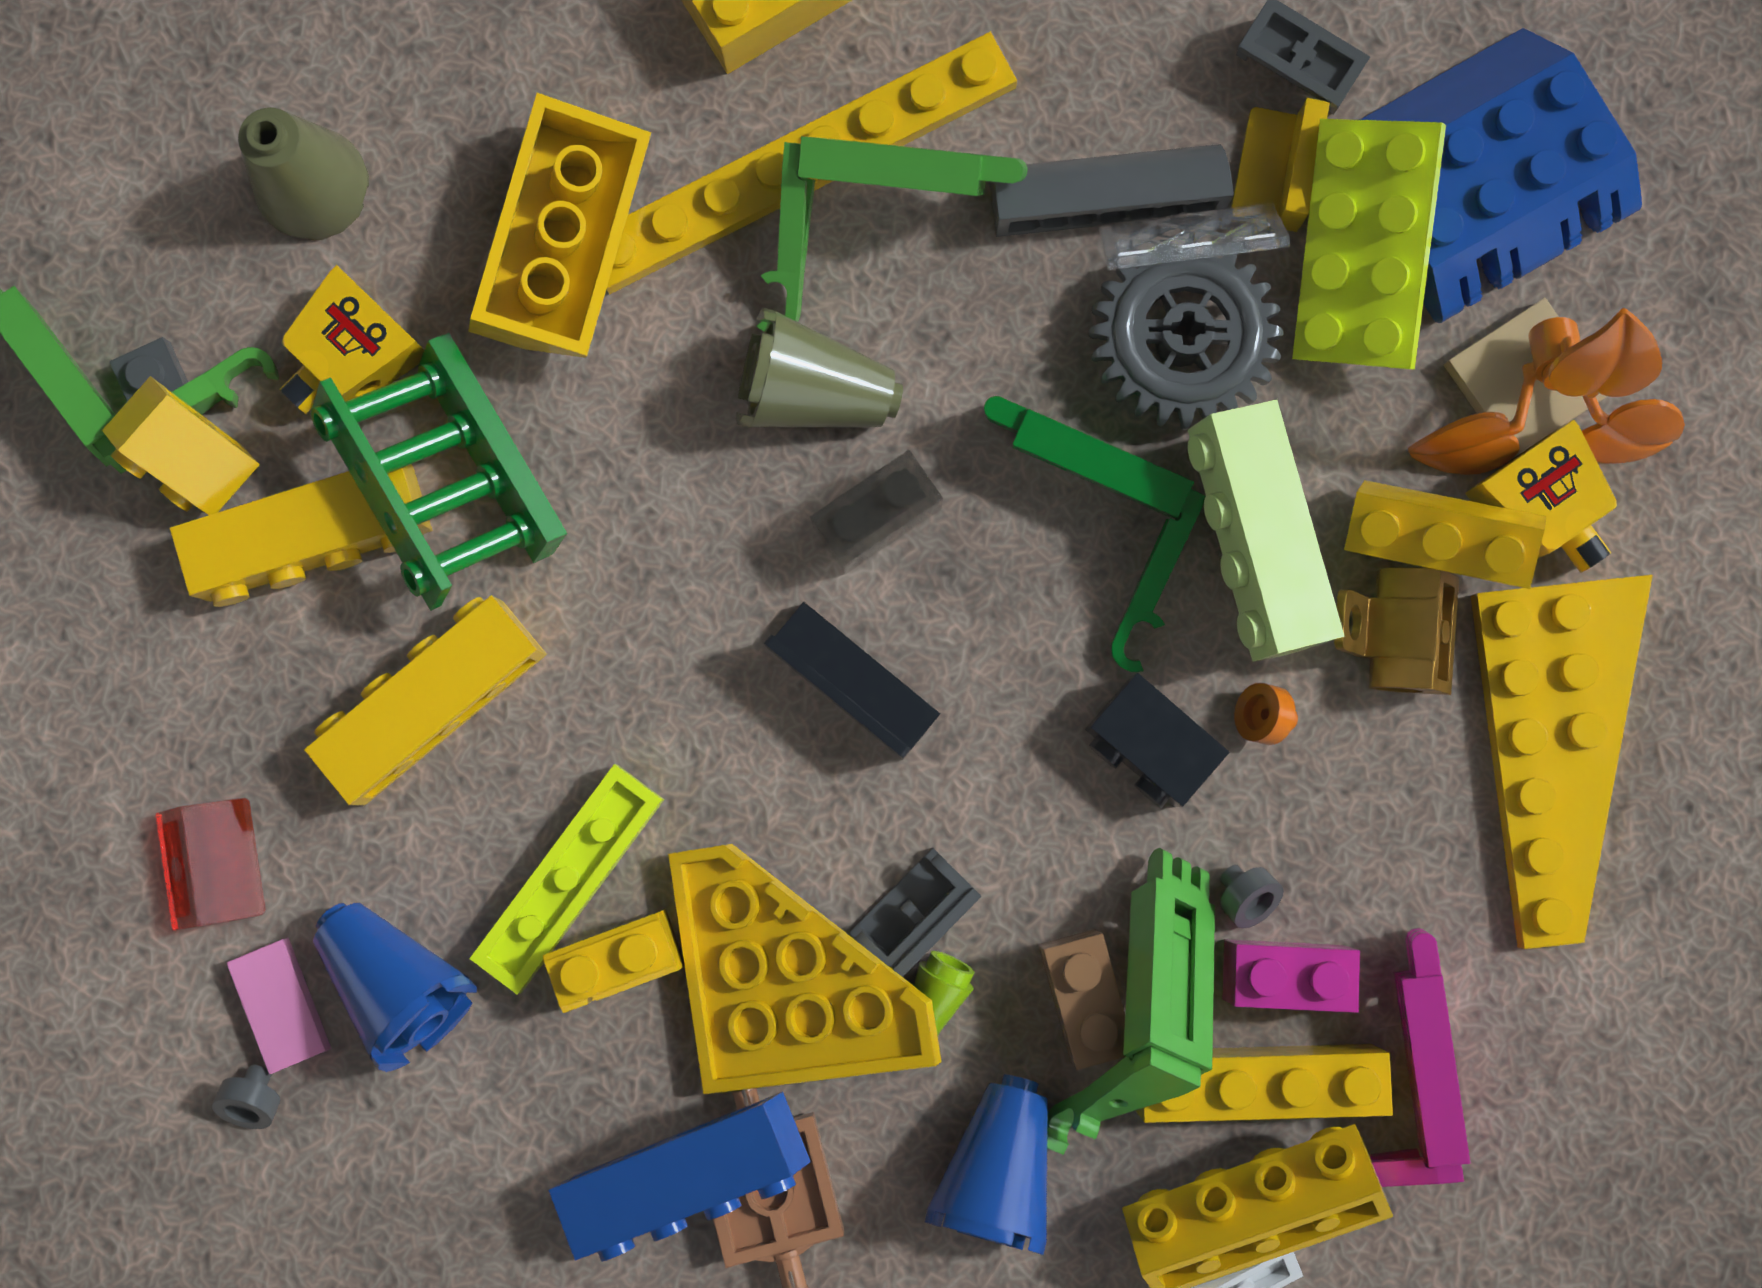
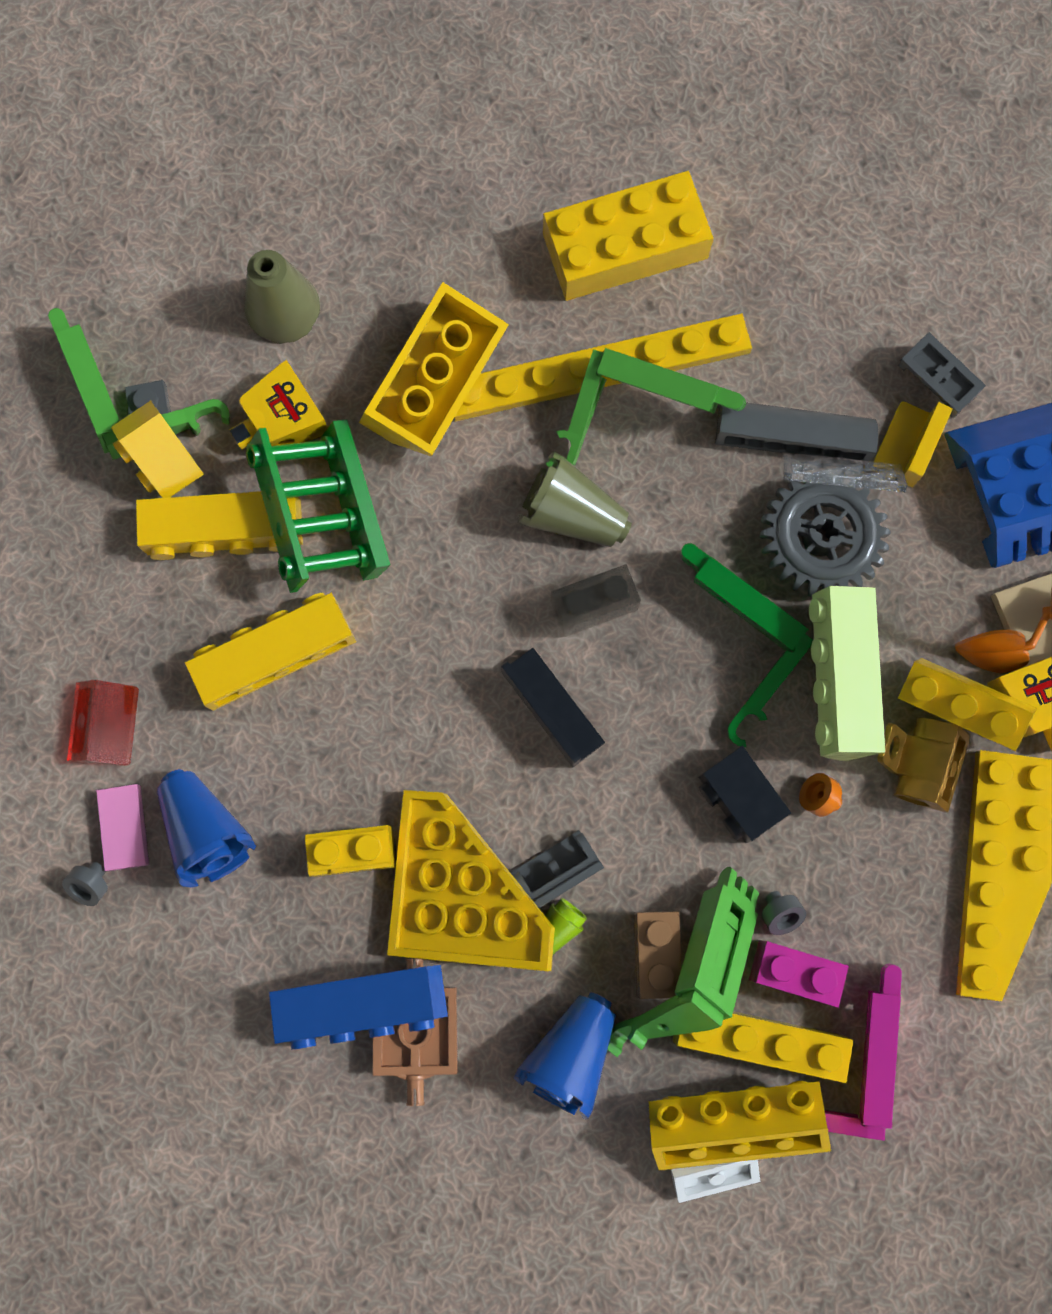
camera: 10 degrees right, 5 degrees down
neon yellow plate [469,764,665,995] -> none
neon yellow plate [1292,119,1446,369] -> none

